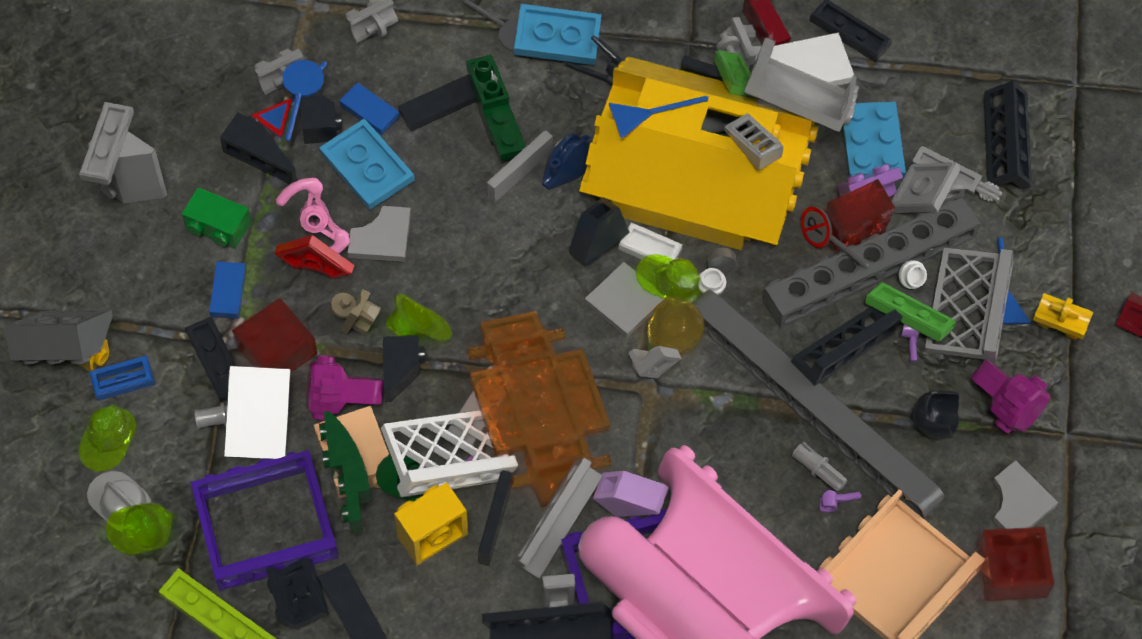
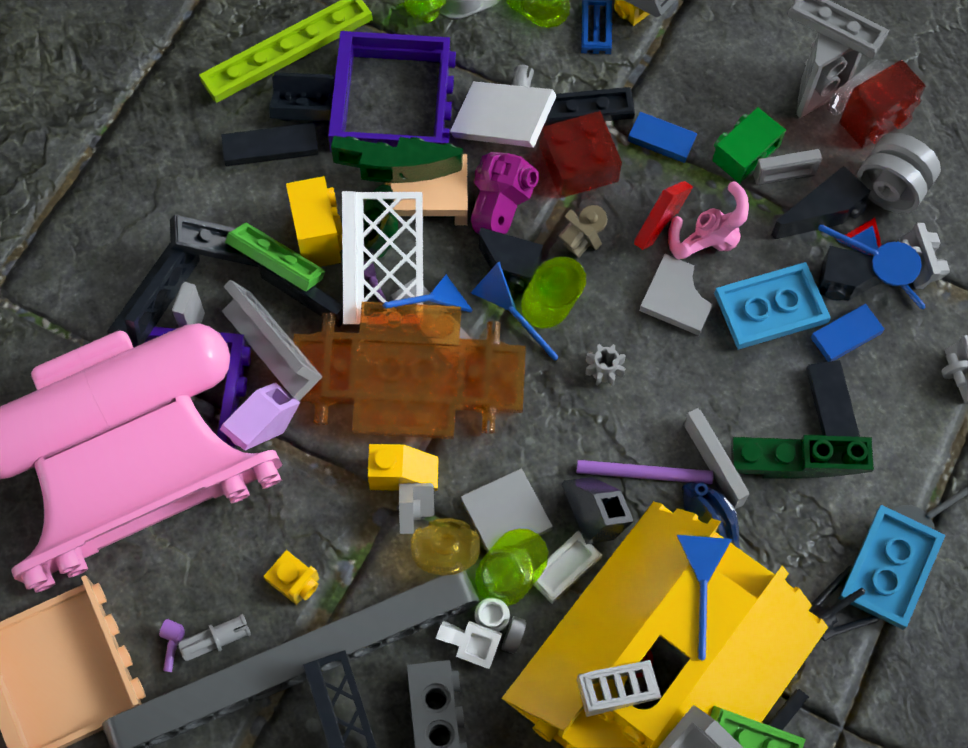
camera: 110 degrees right, 5 degrees up
none -> black tile [170,215,258,267]
none -> bright green tile [225,222,325,291]
none -> yellow bracket [264,550,319,605]
none -> yellow slope [368,444,438,491]
none -> blue piece [383,274,473,312]
none -> white plate [436,621,502,669]
none -> blue piece [471,262,558,360]
none -> medium lavender piece [576,460,713,484]
none -> light grey gear [585,344,626,386]
none -> light grey tile [753,149,822,185]
none -> clear red brick [839,59,926,149]
none -> light grey wheel [856,133,941,213]

